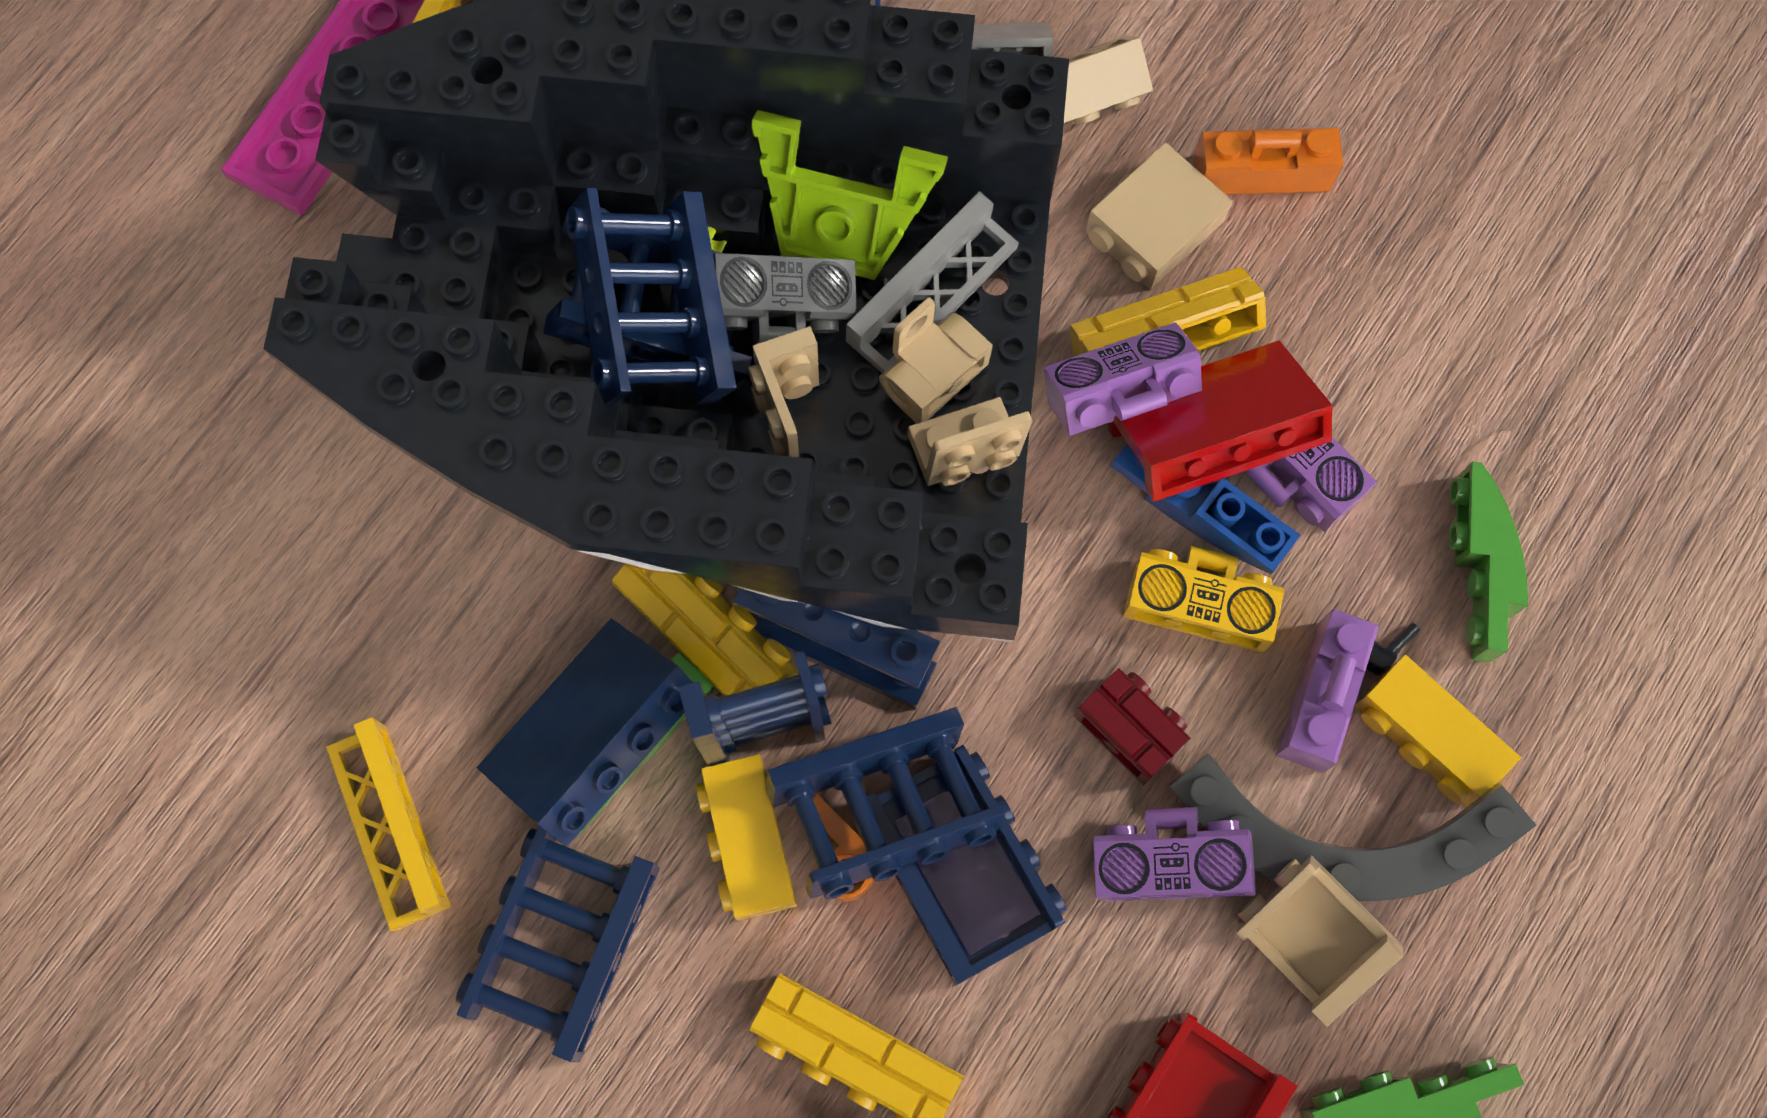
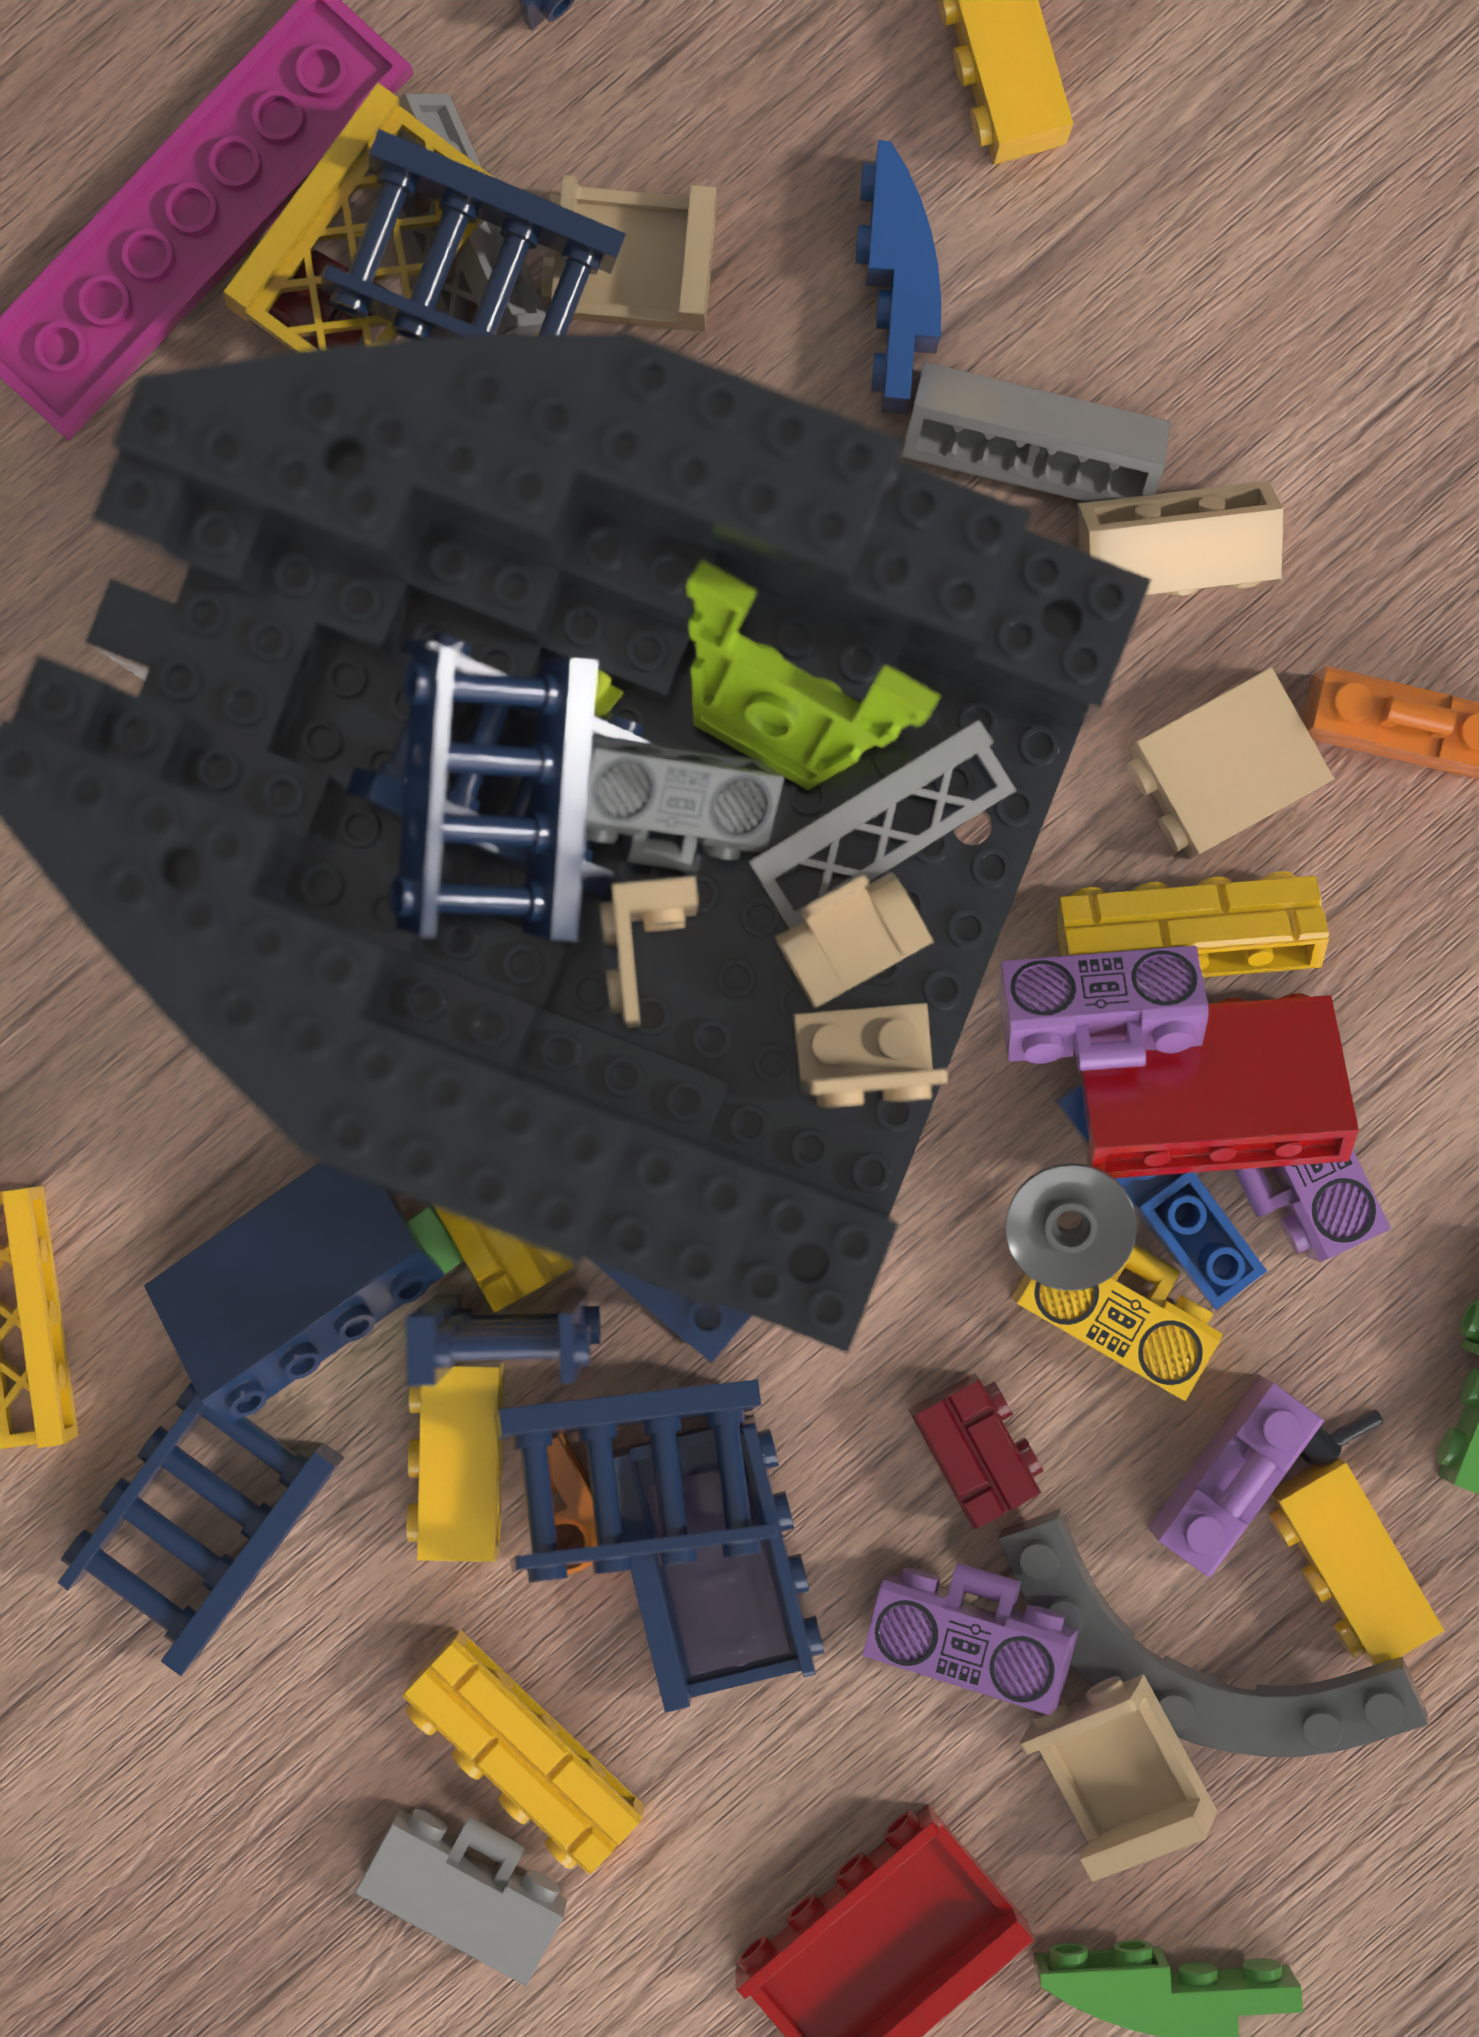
camera: 15 degrees right, 15 degrees up
none -> dark grey dish [1005,1163,1137,1291]

